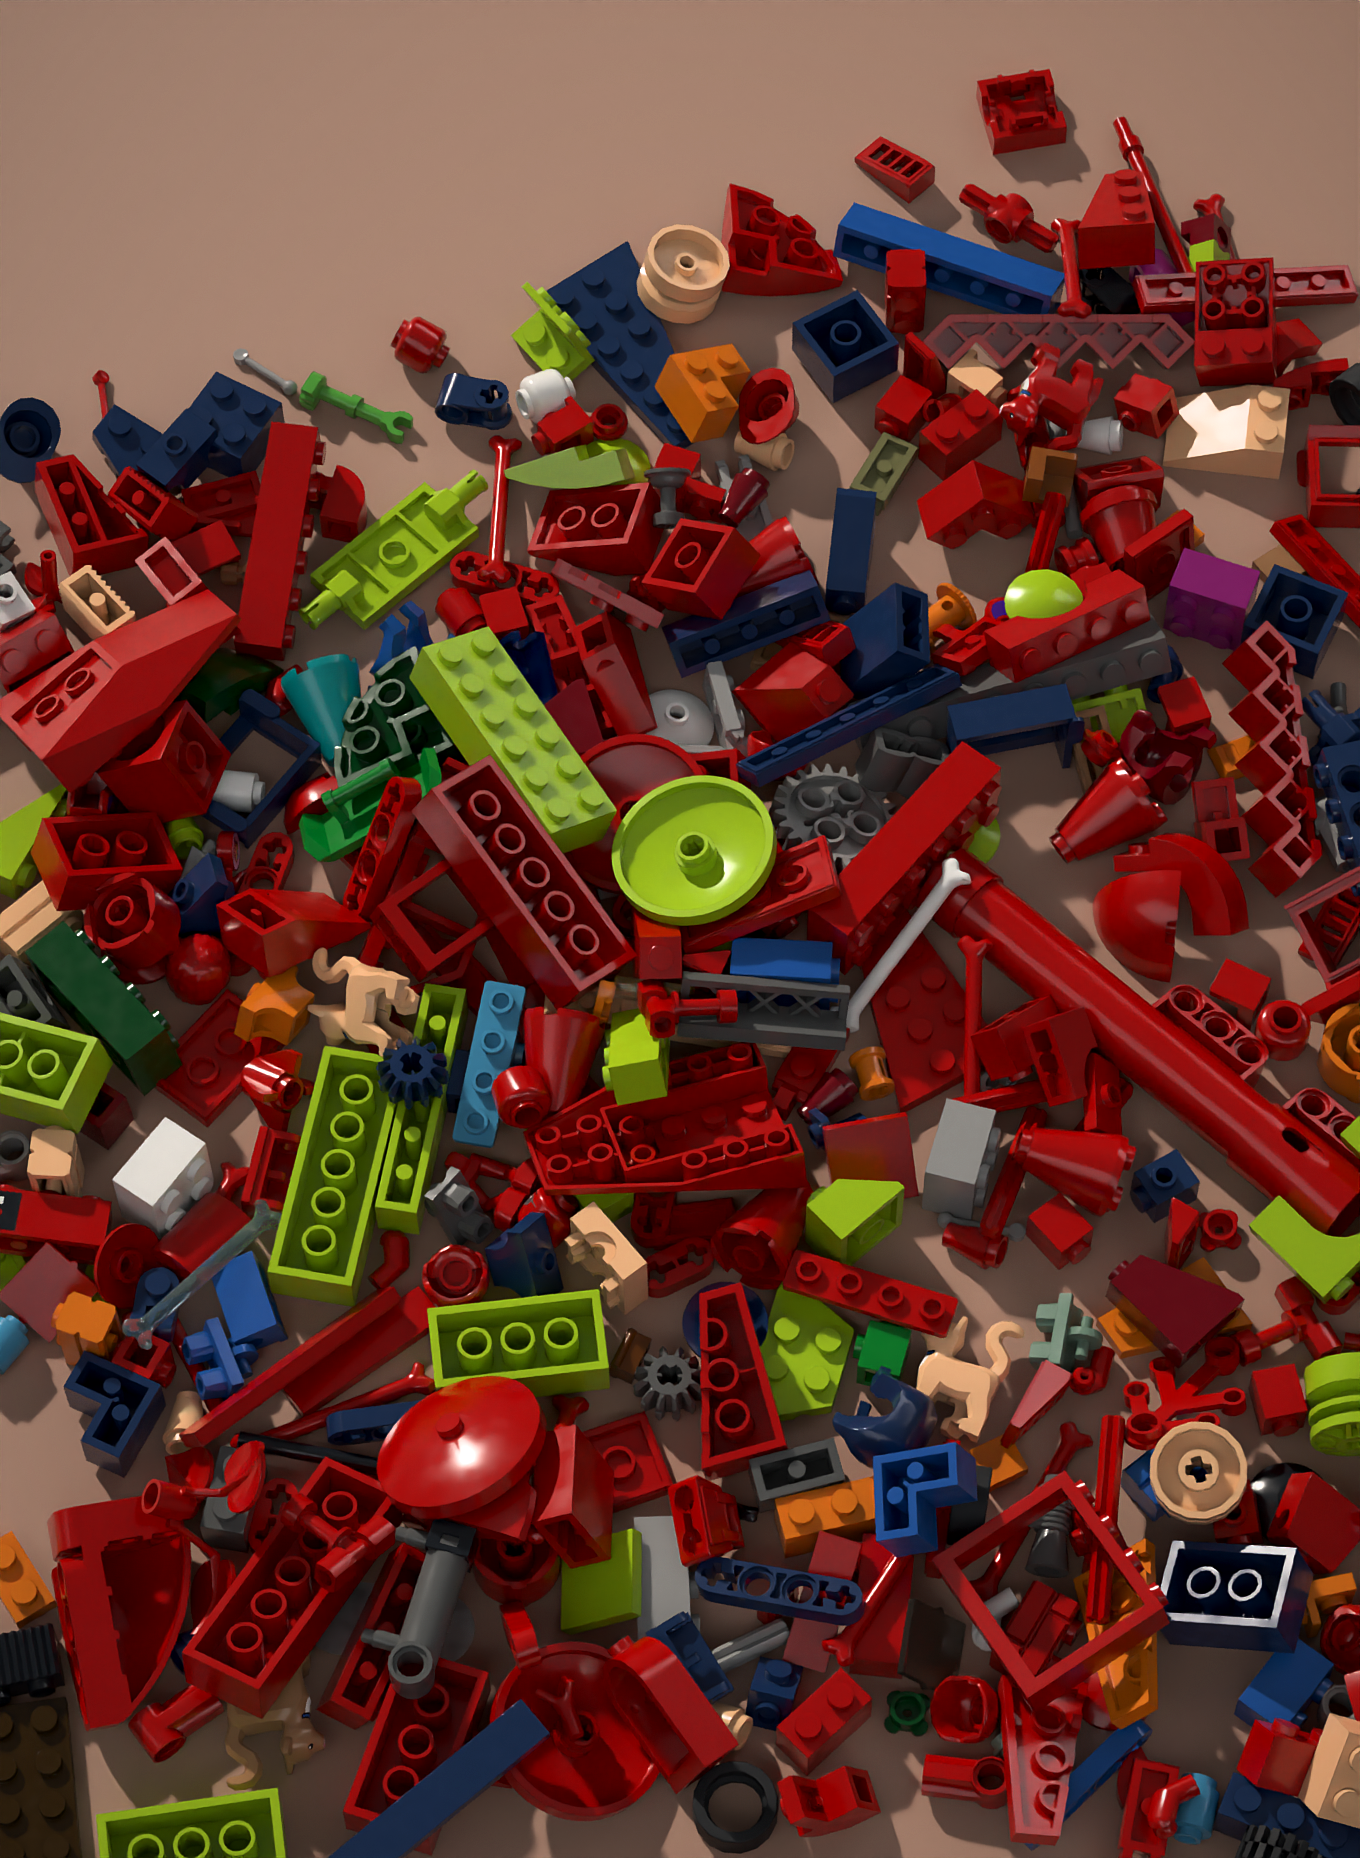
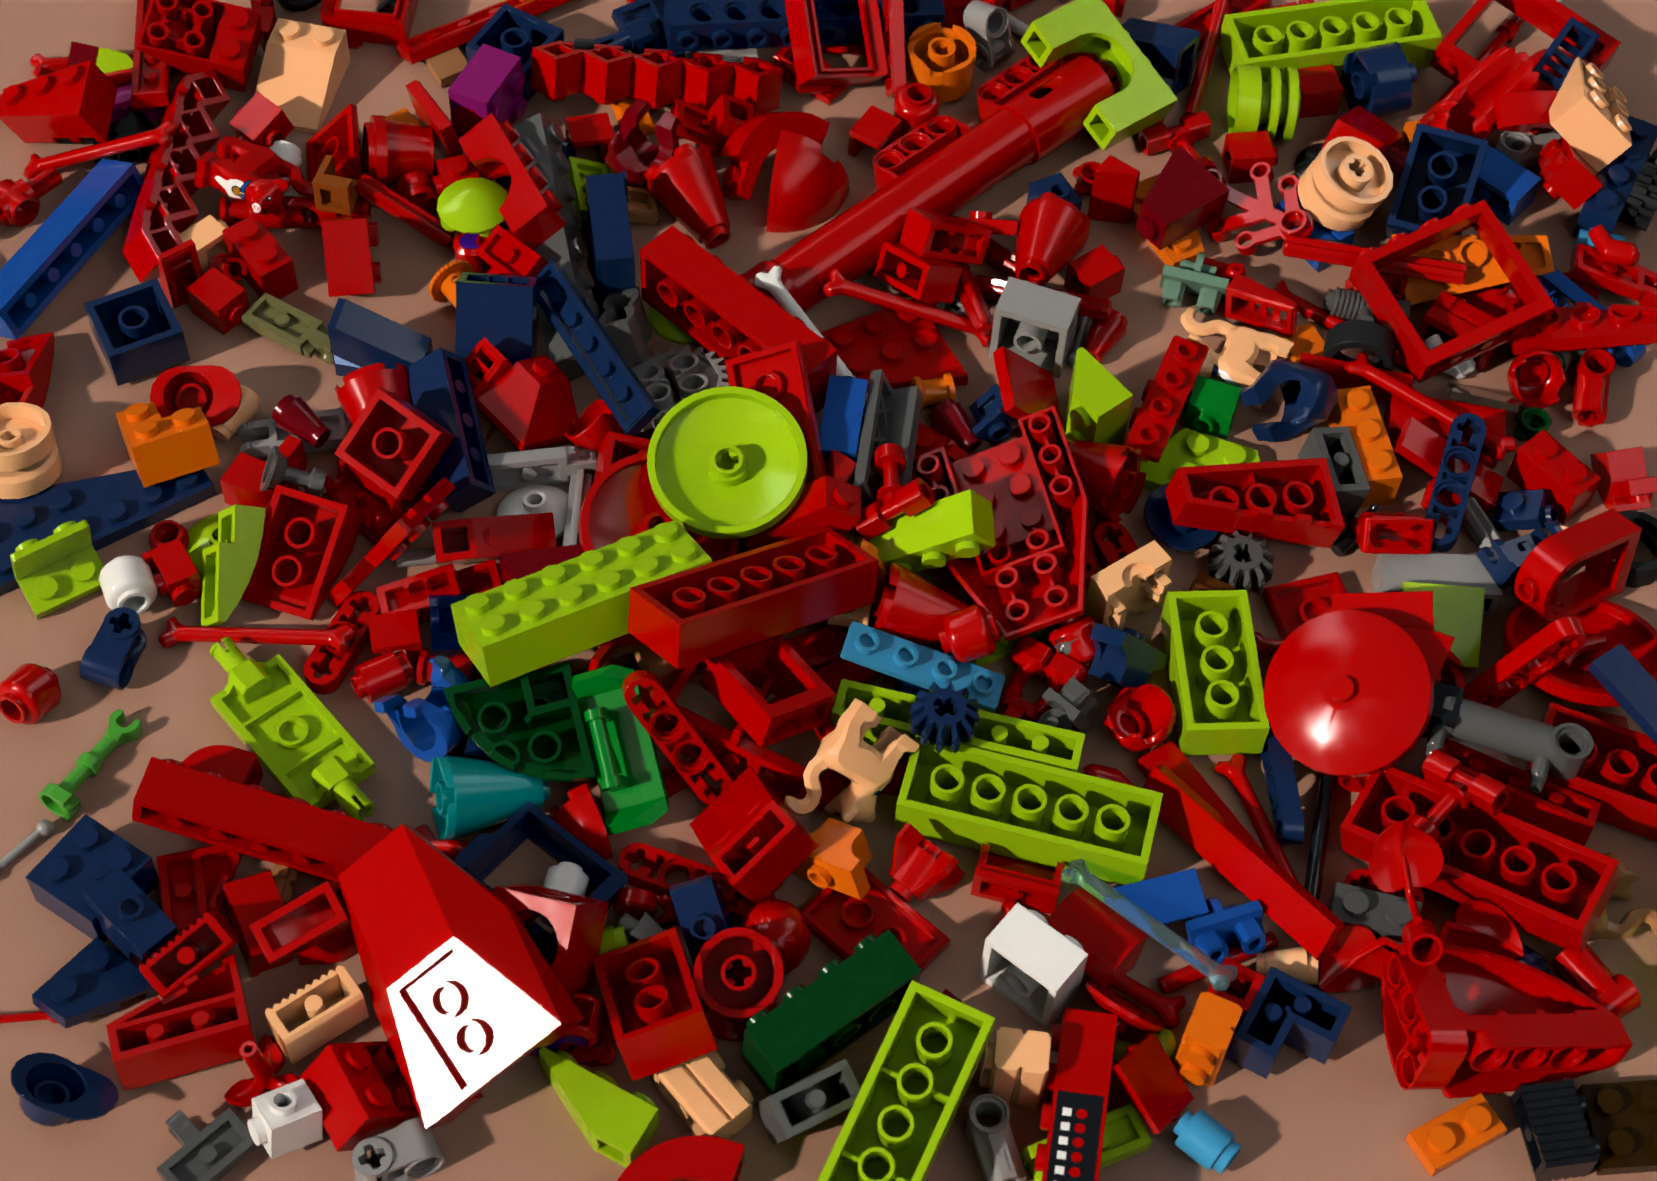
camera: 90 degrees left, 5 degrees down
dark blue plate [128,1267,181,1343] -> none
blue brick [873,1442,978,1557] -> none
red brick [884,249,926,334] -> none
red plate [1081,729,1122,767] -> none

